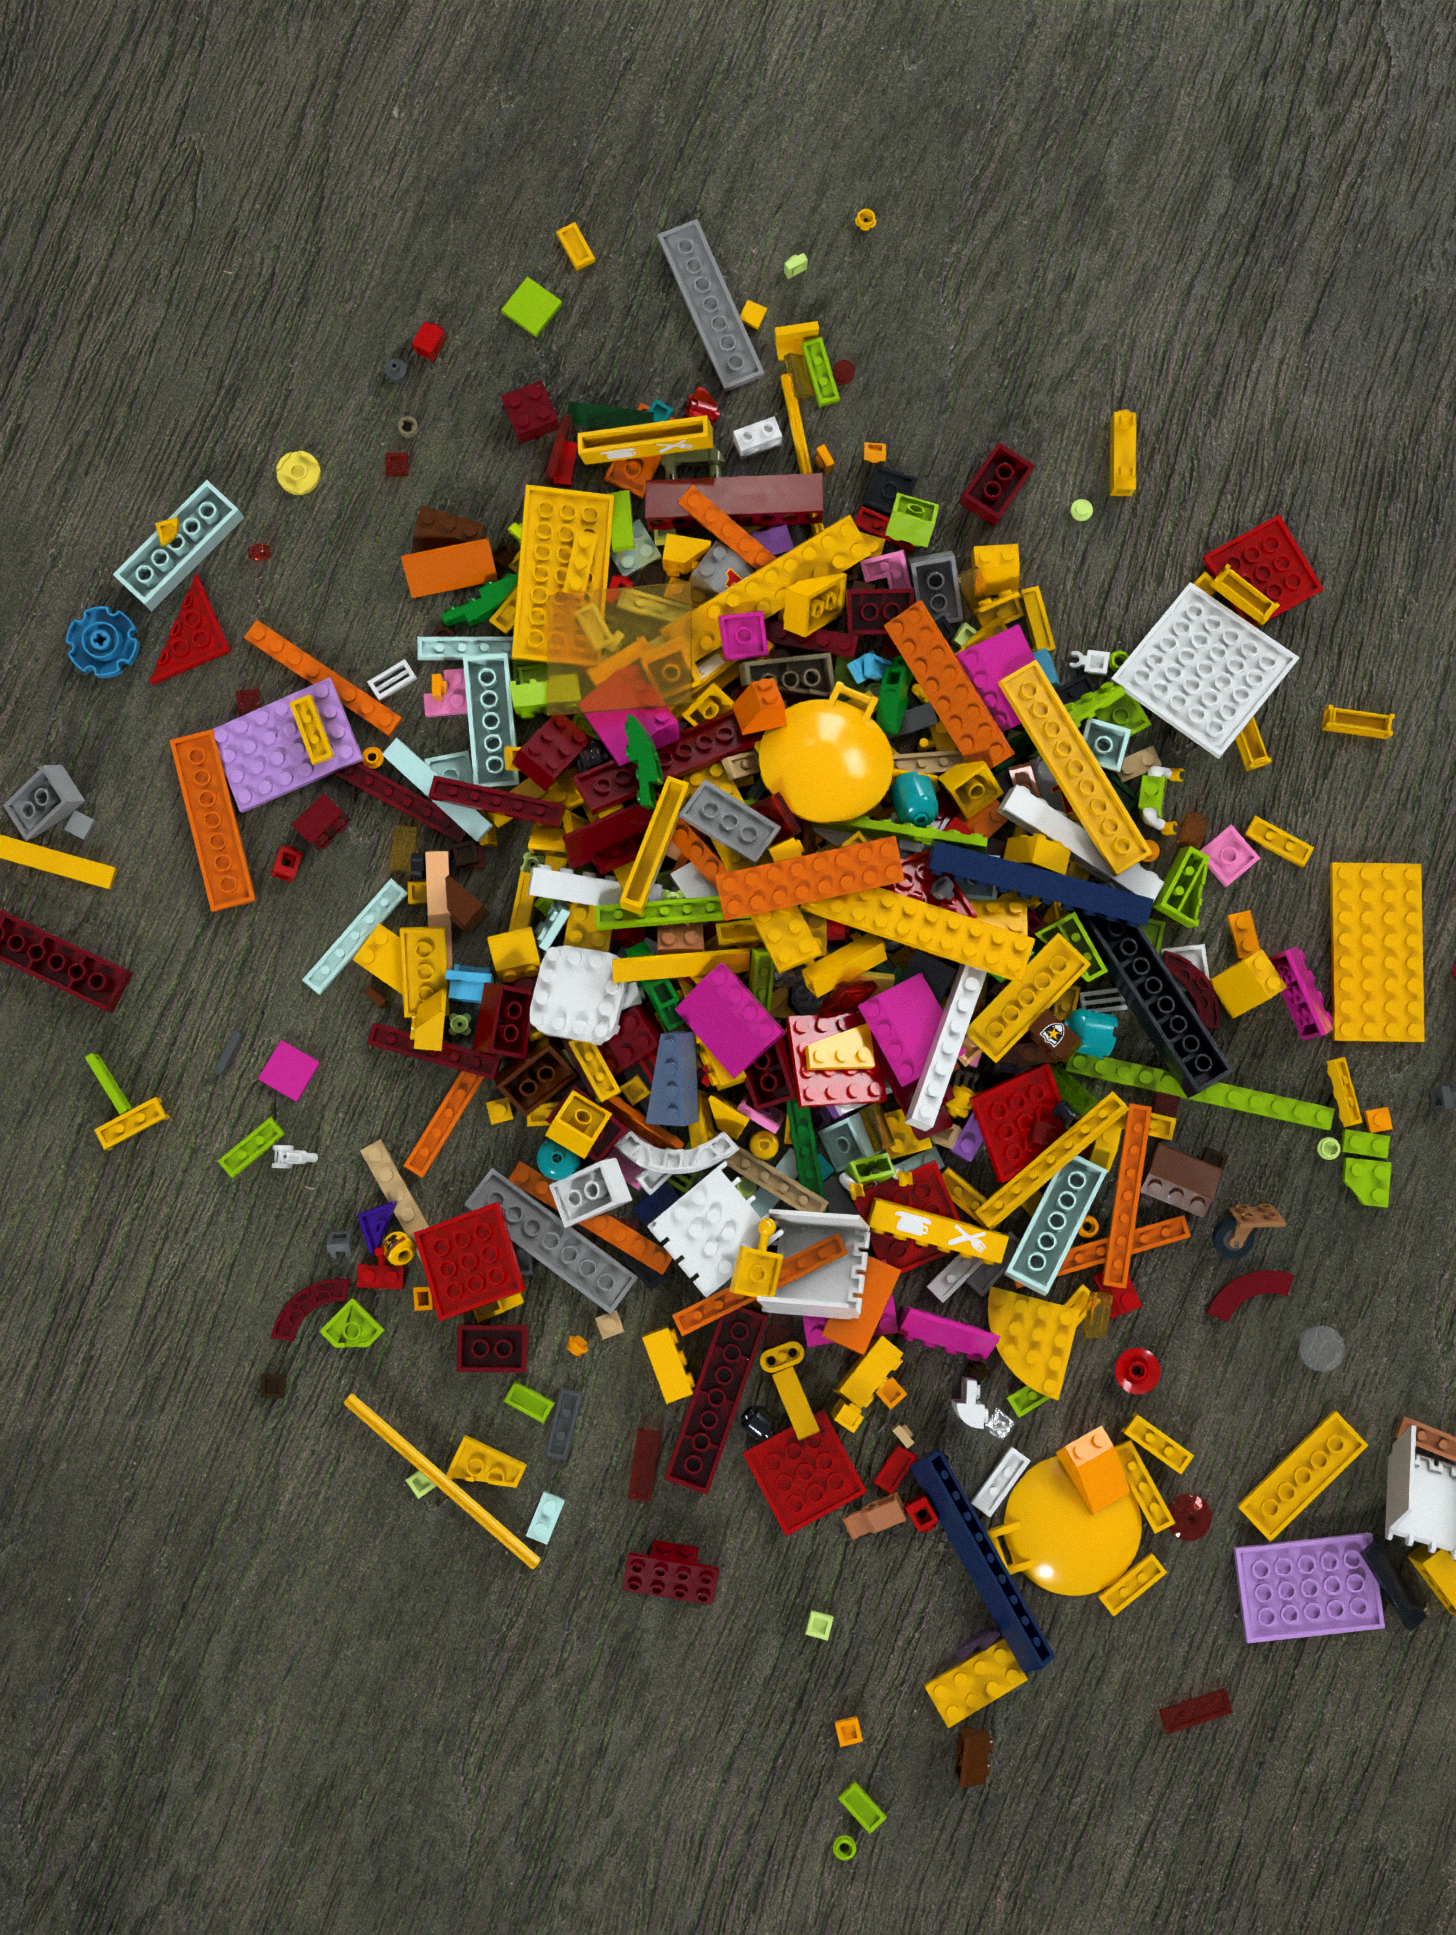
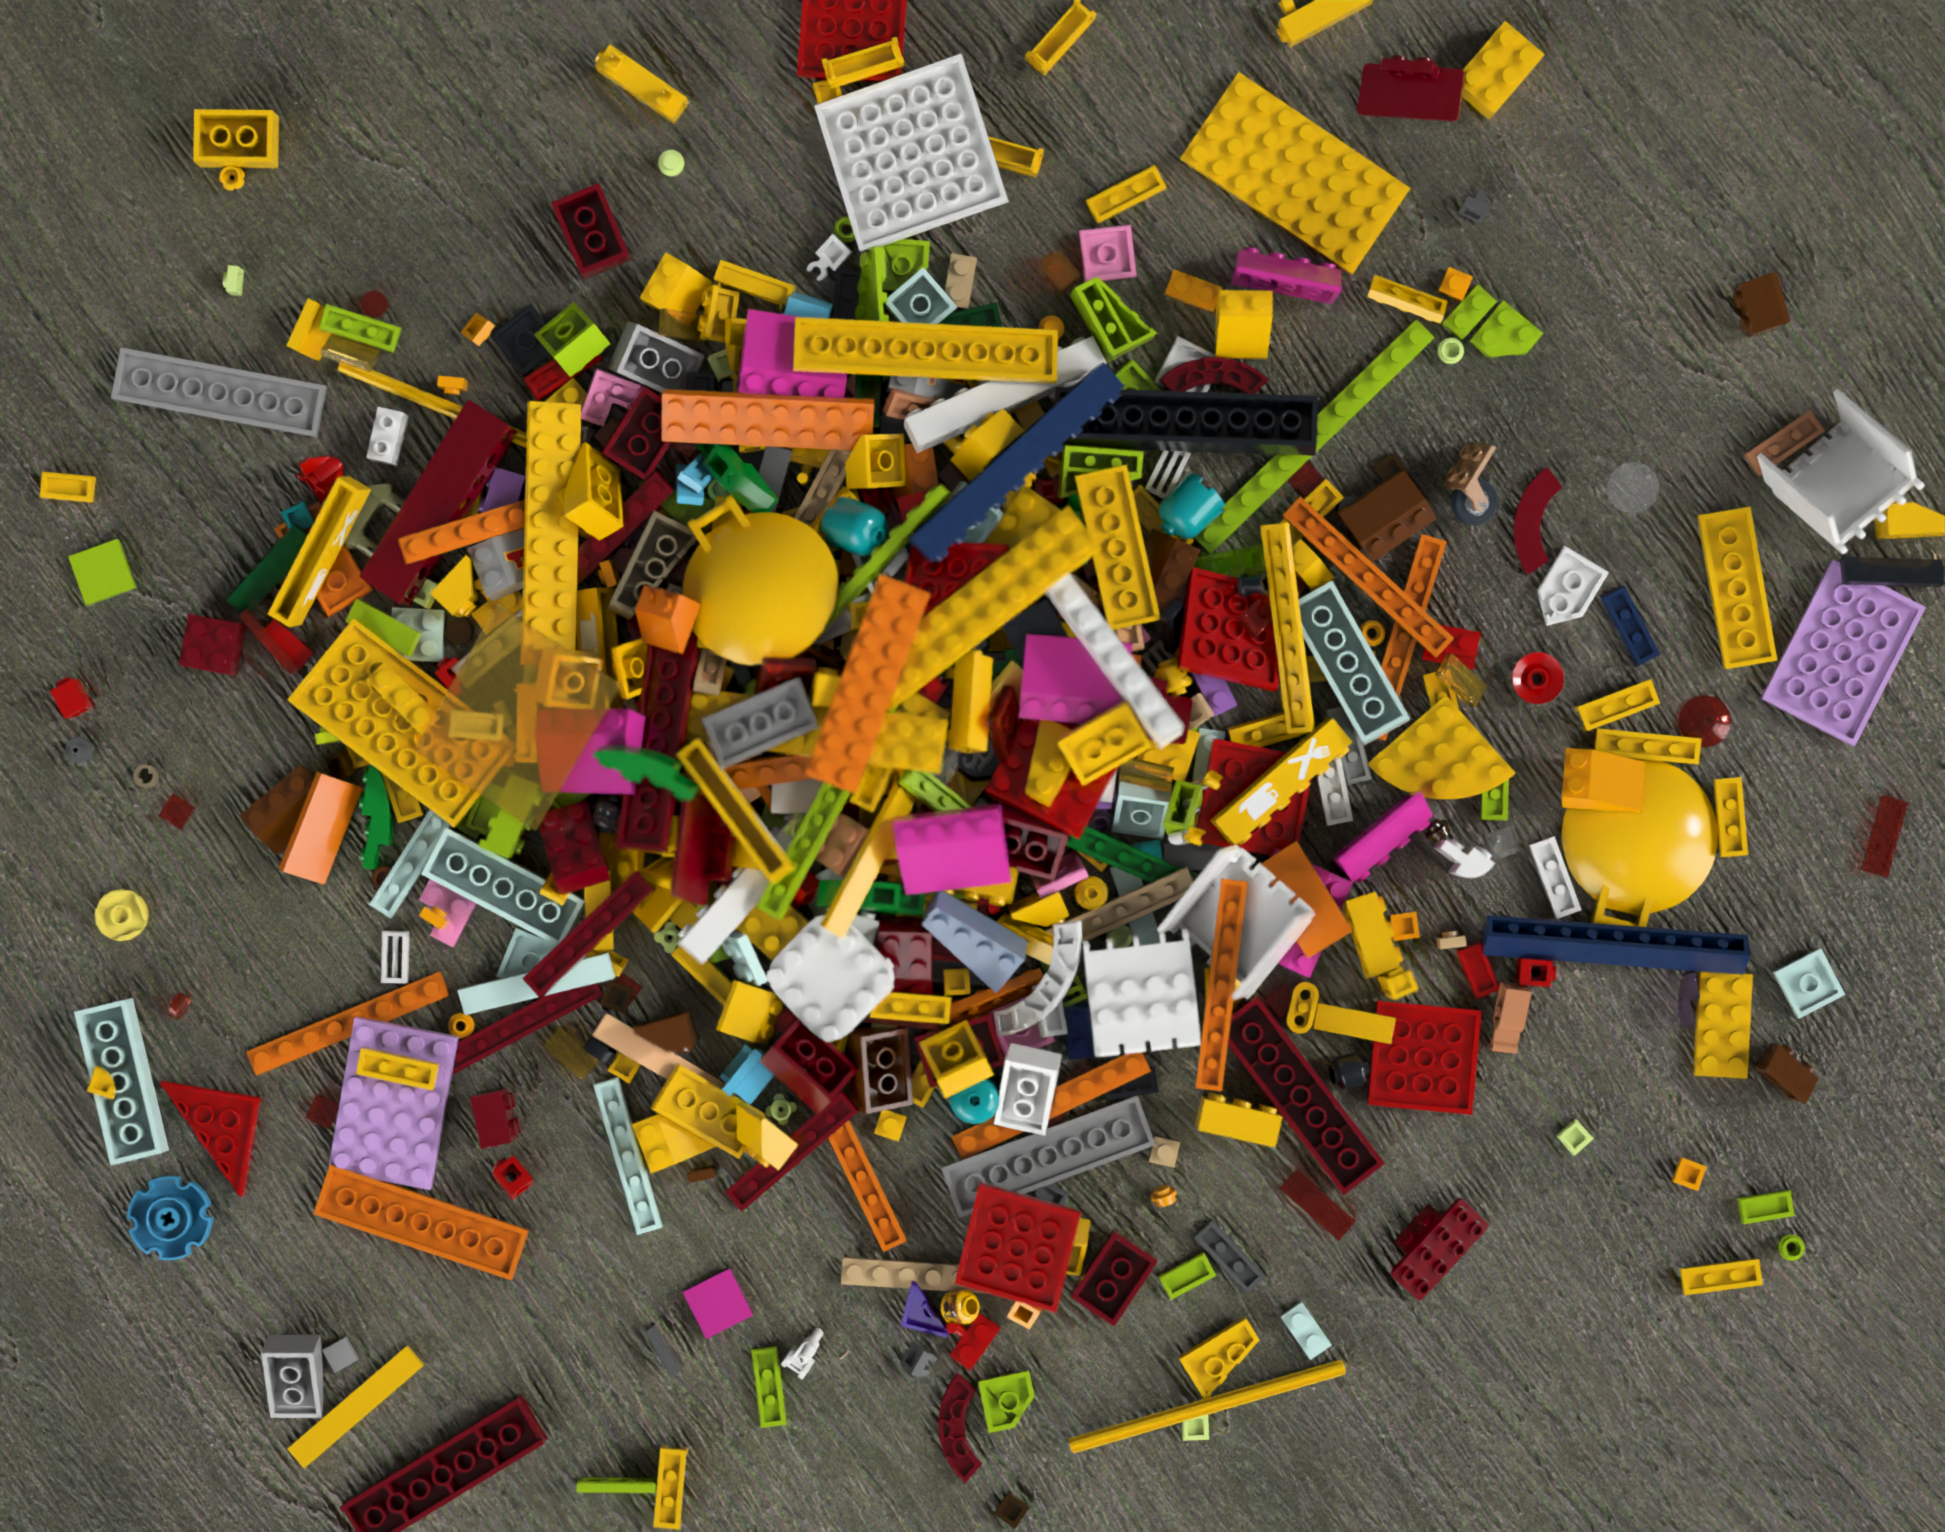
camera: 50 degrees left, 5 degrees up
dark pink tile [718,611,769,661] -> none
yellow plate [729,1218,784,1298] -> none
yellow tile [740,300,767,330] -> none
dark grey tile [930,876,954,900] -> none
reddish brown brick [1028,1009,1083,1064] -> none
torso [1138,766,1185,836] -> none
none -> yellow brick [193,109,279,168]
none -> yellow plate [1056,700,1152,786]
none -> white tile [1537,546,1609,626]
none -> dark blue tile [1600,585,1661,667]
none -> yellow plate [1679,1258,1763,1295]
none -> light aqua plate [1773,948,1845,1019]

